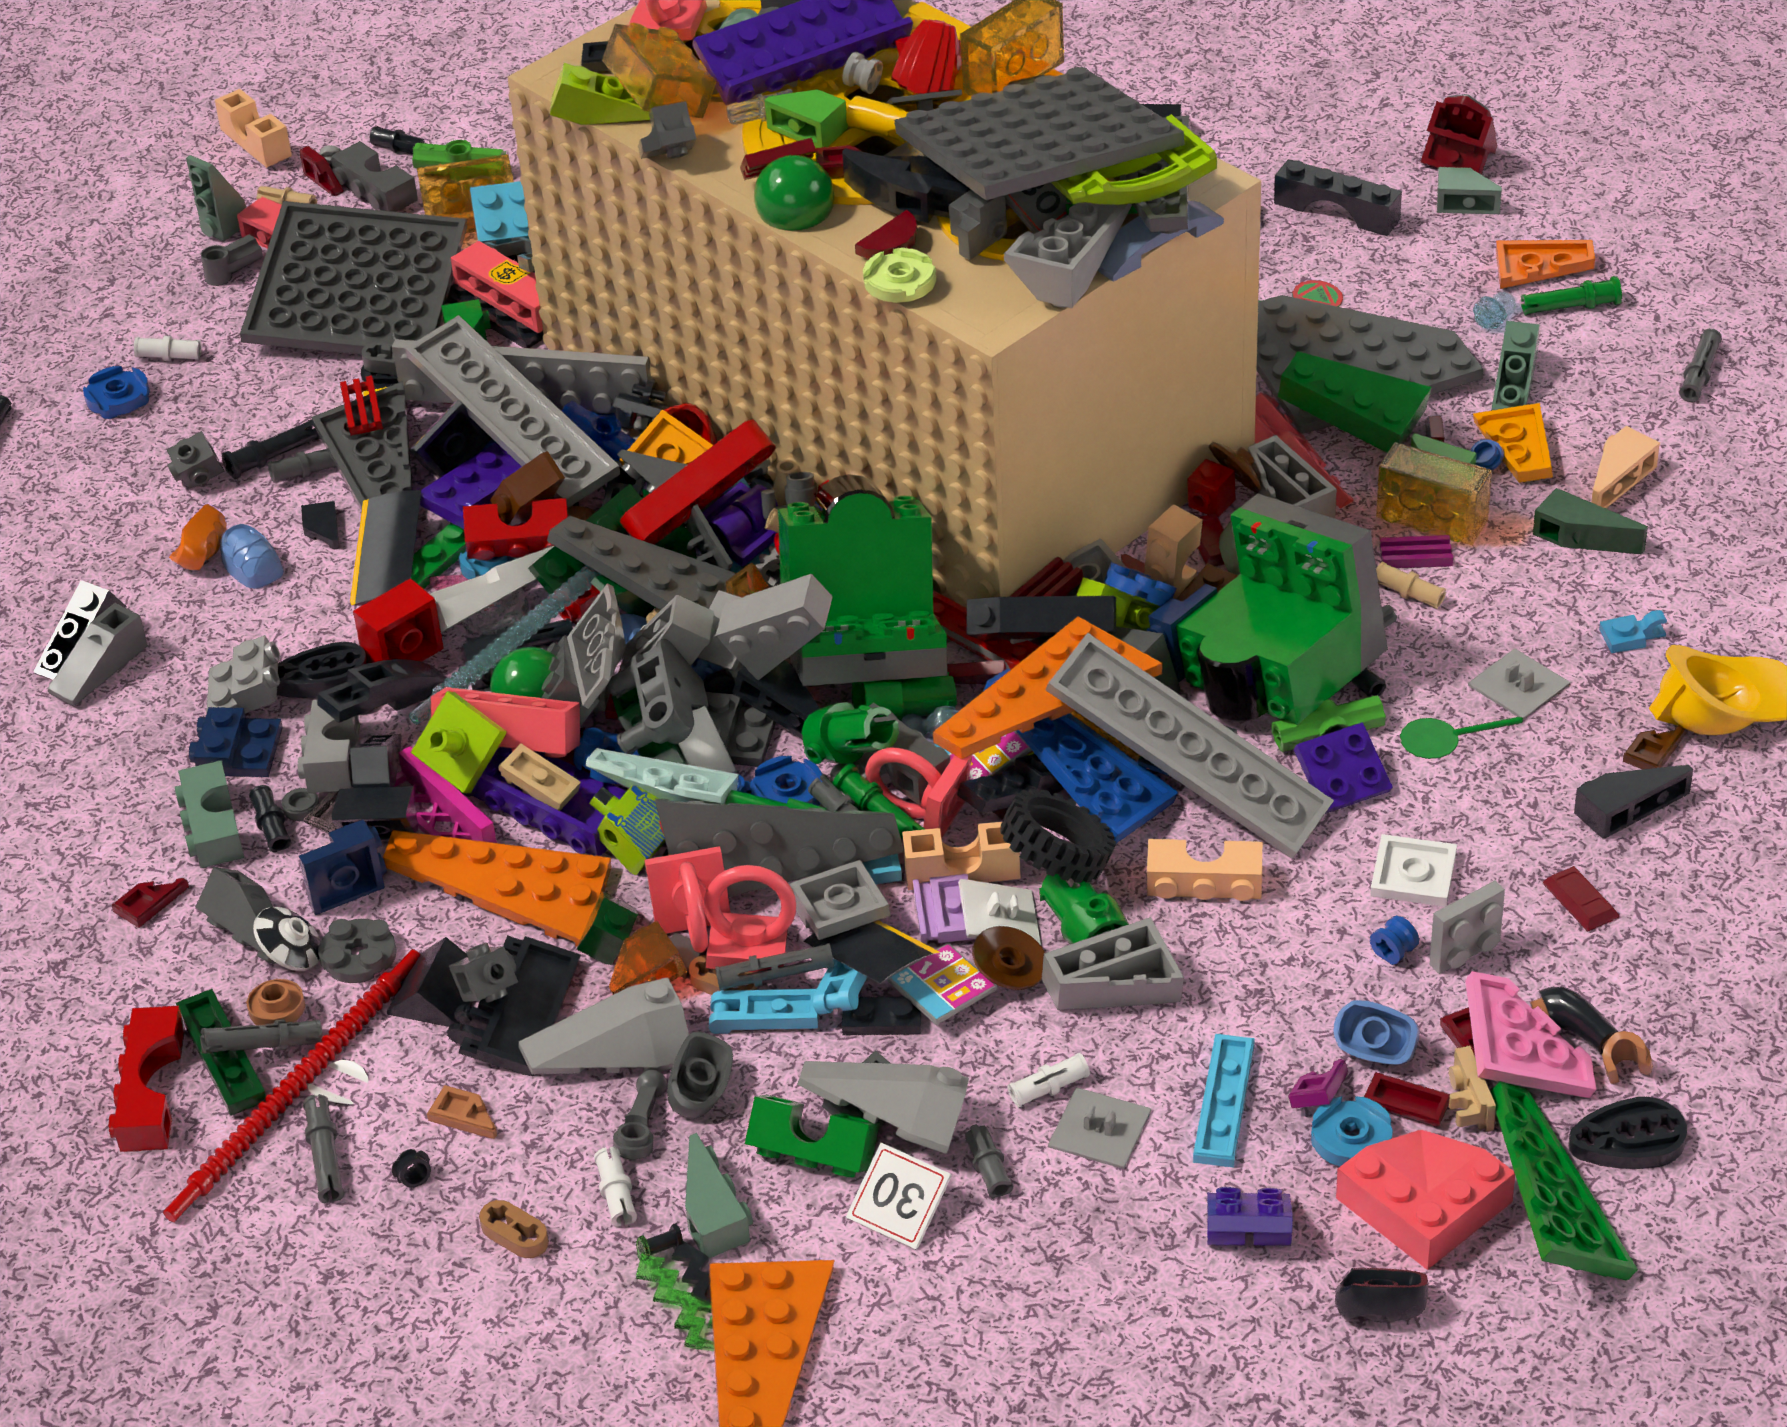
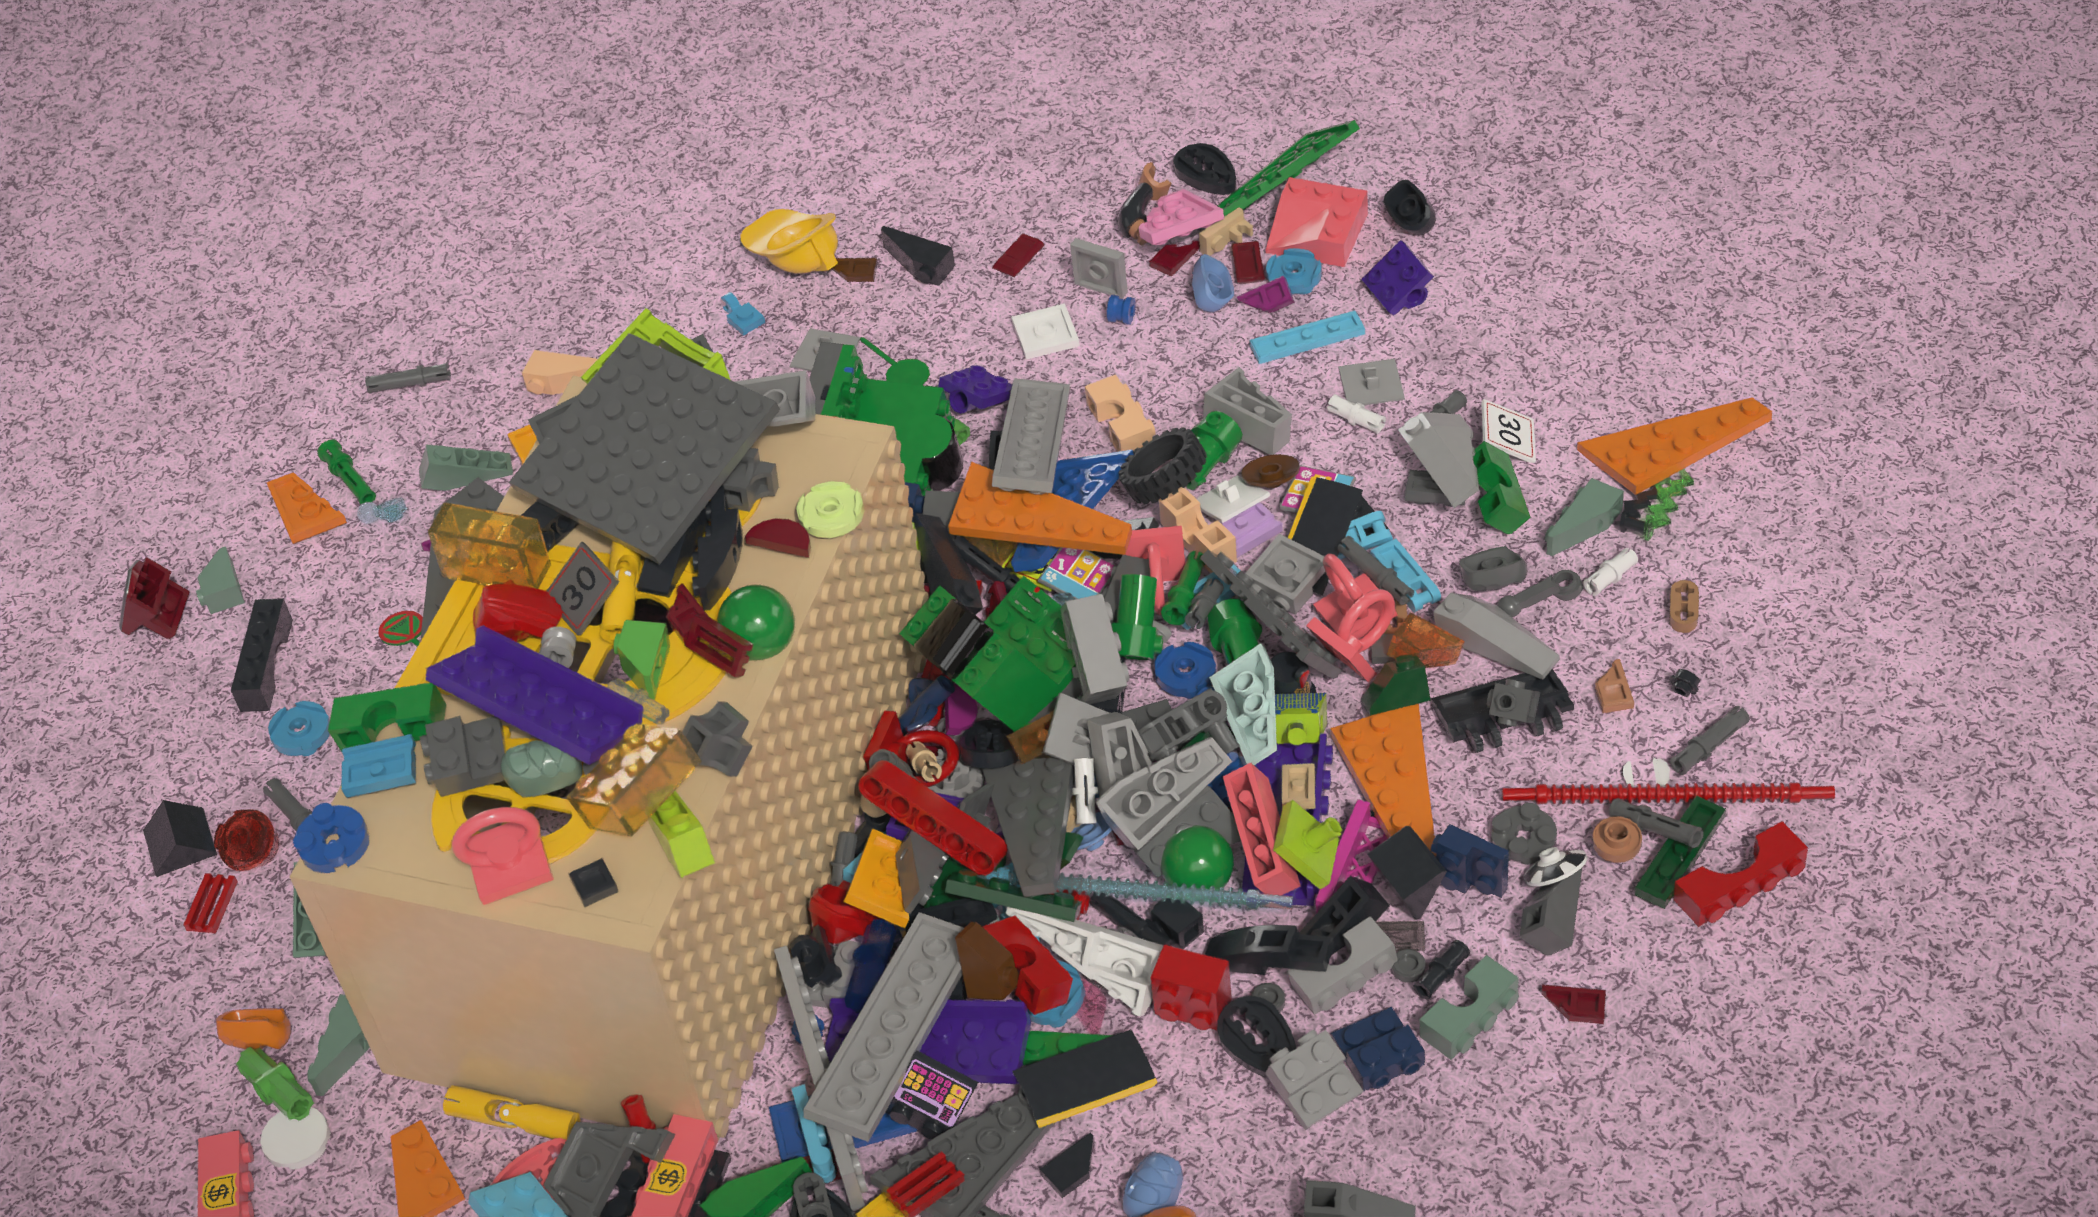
camera: 115 degrees left, 5 degrees up
black slope [387,937,473,1027] -> none

